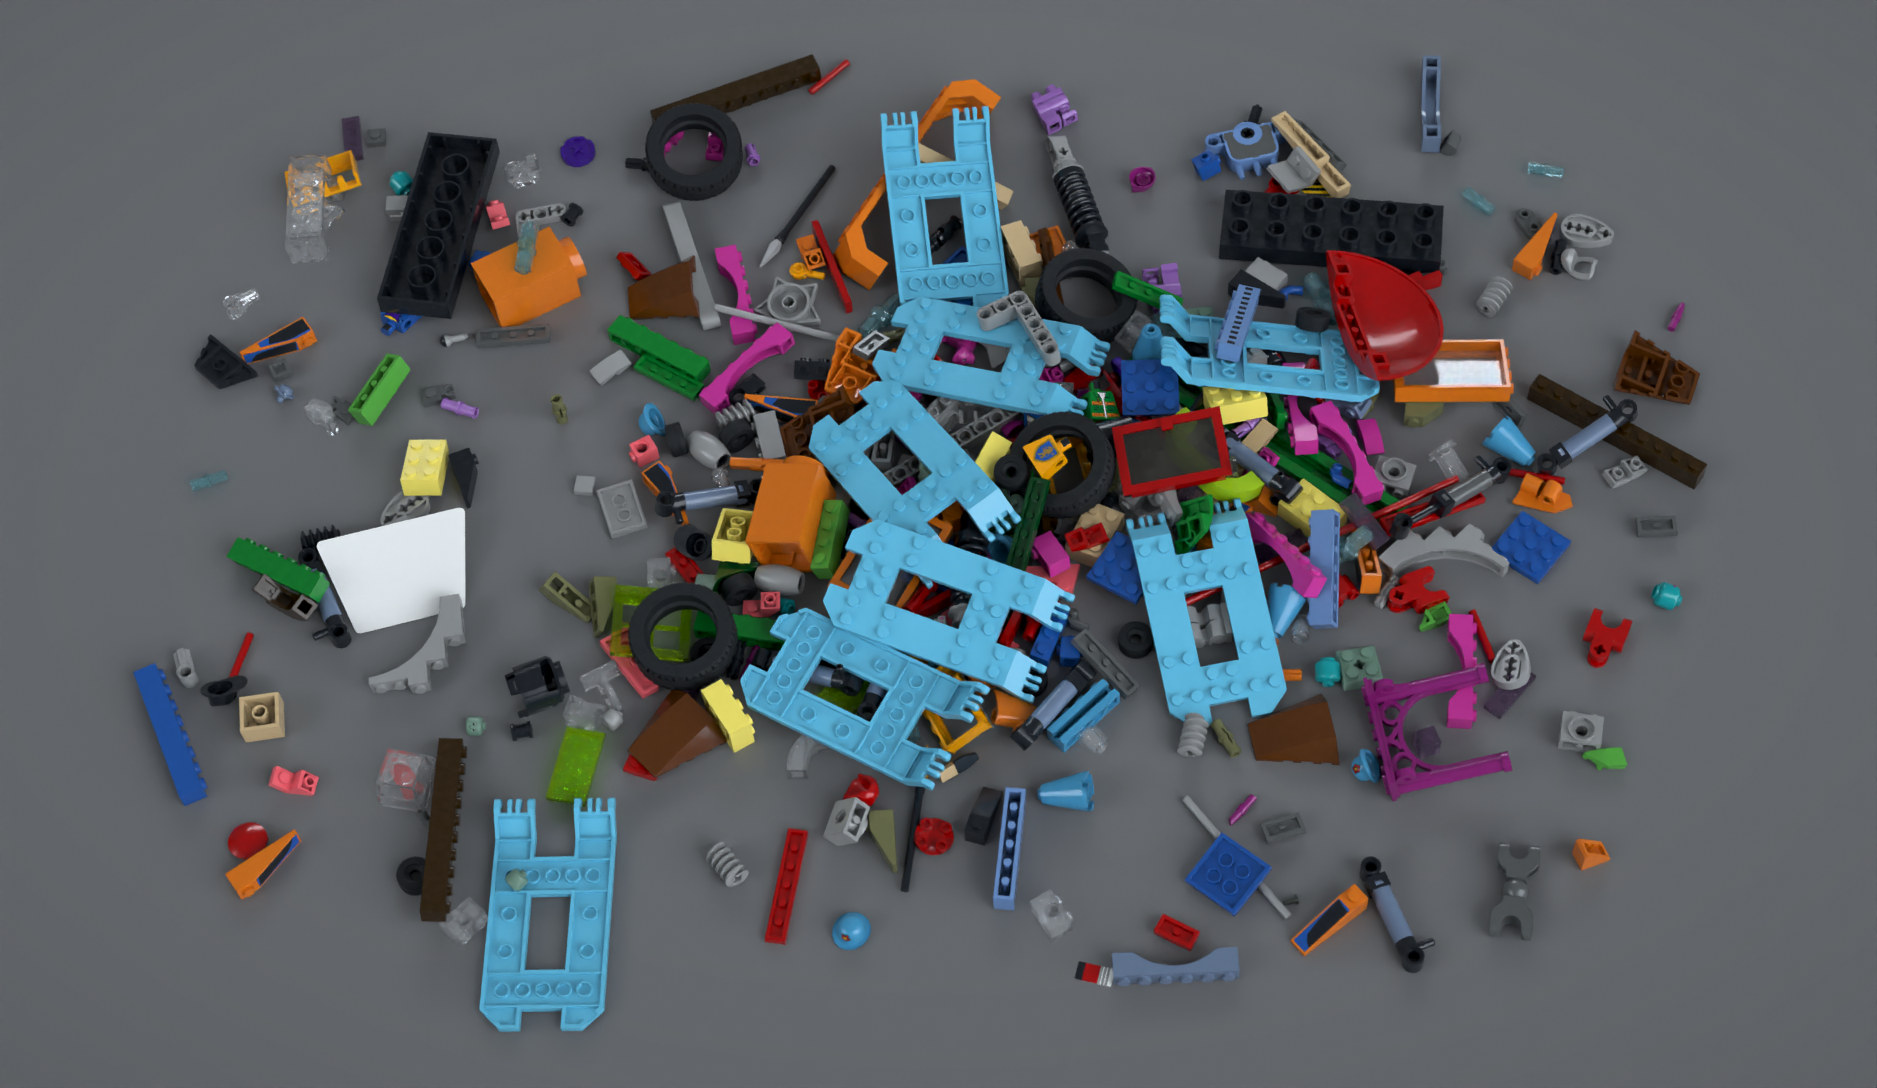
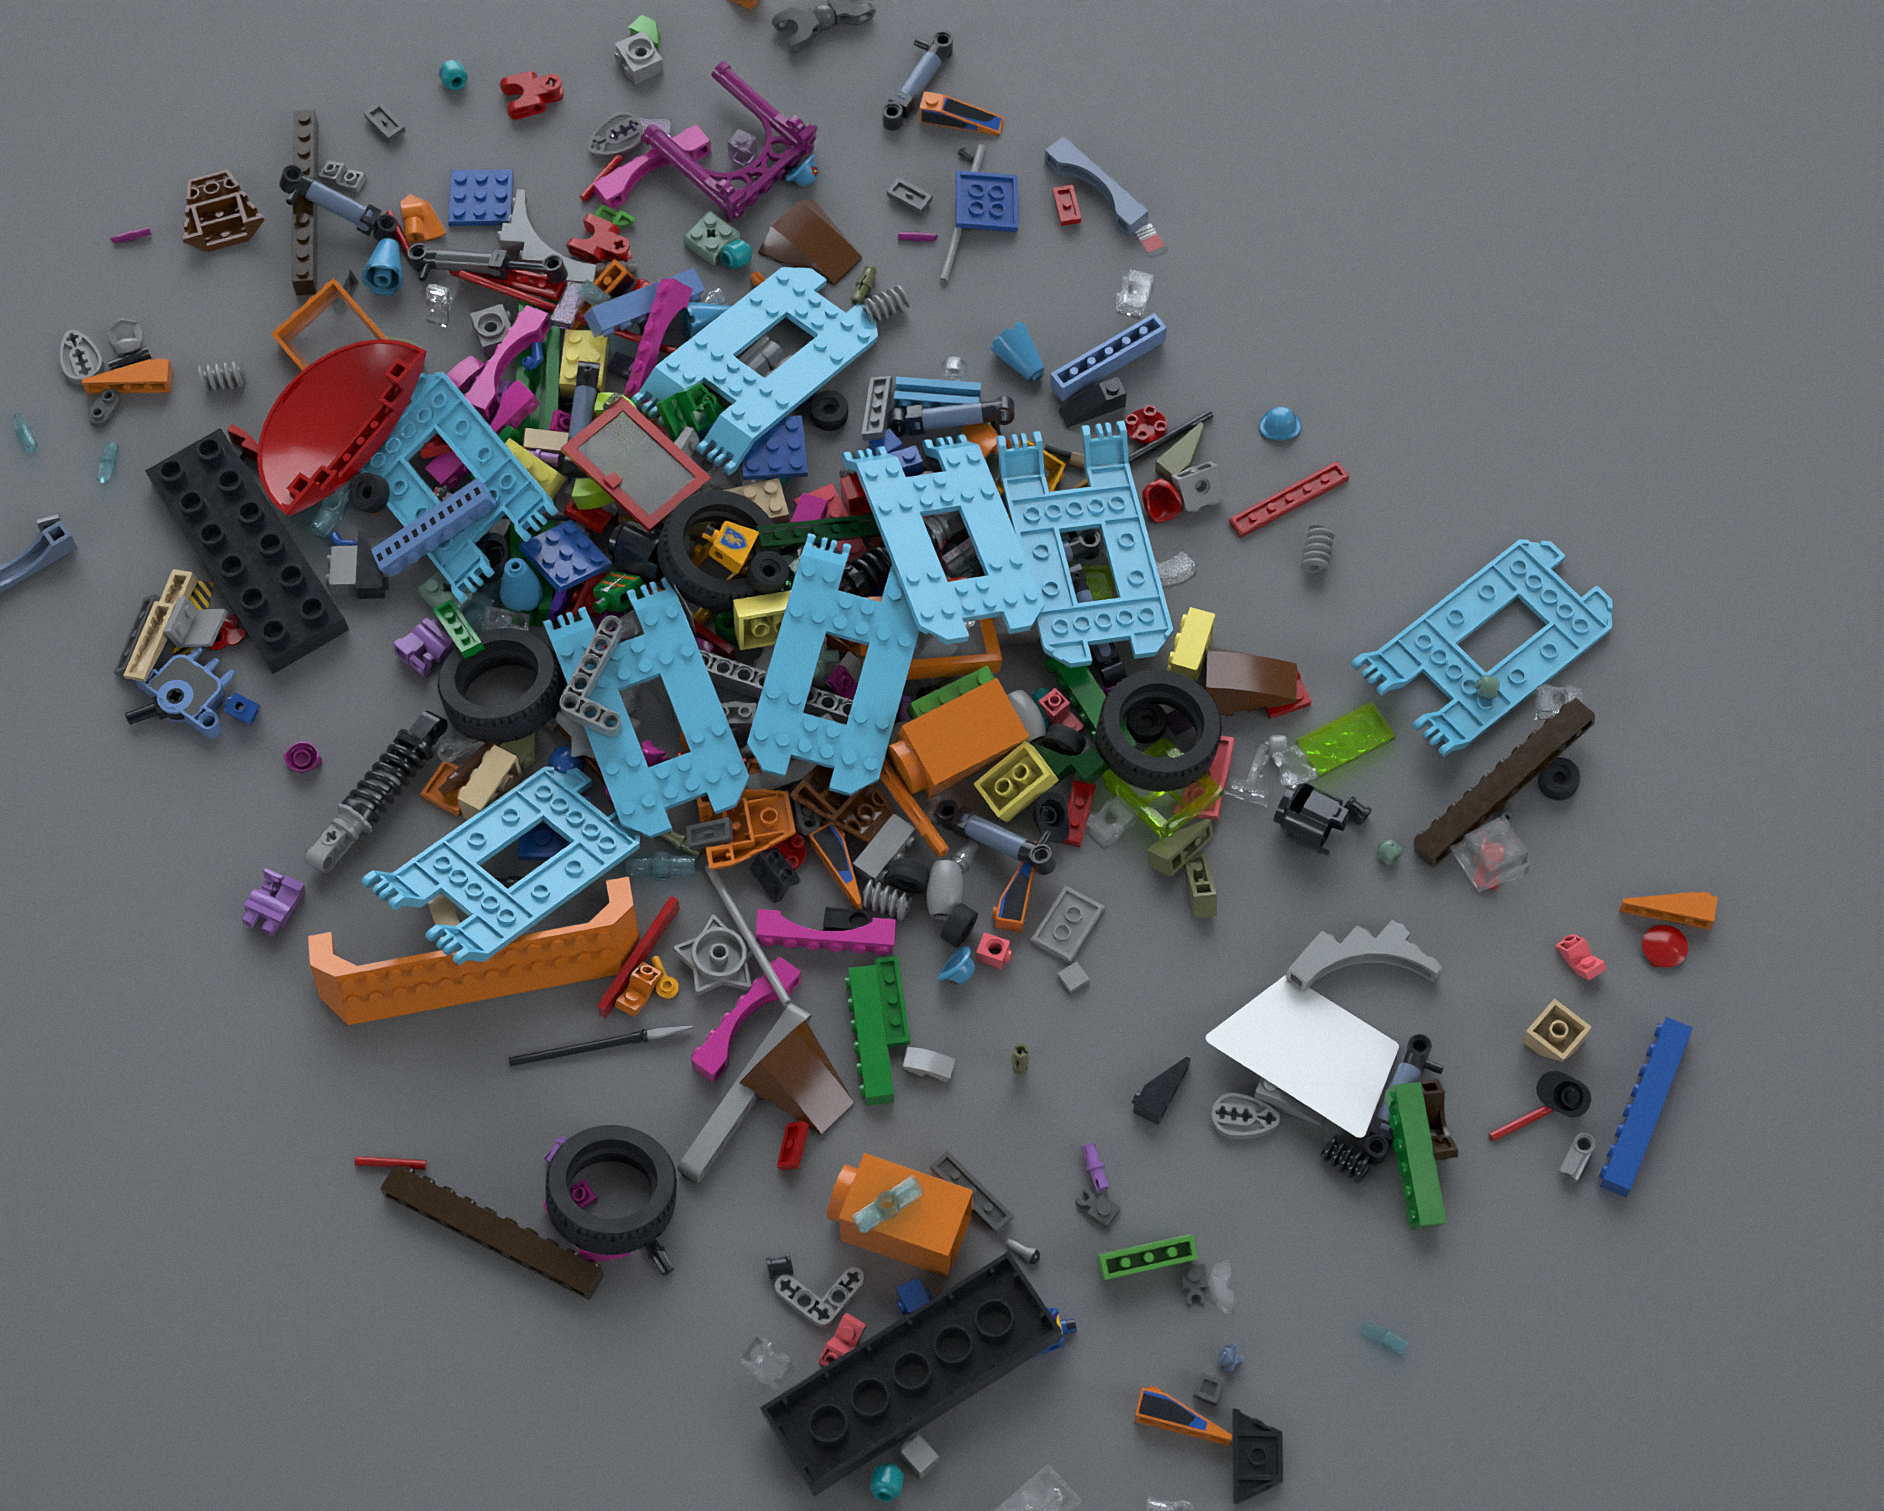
camera: 135 degrees left, 5 degrees up
light yellow brick [400,440,450,496] -> none
dark purple tile [560,136,595,167] -> none
red slope [1064,522,1110,552] -> none

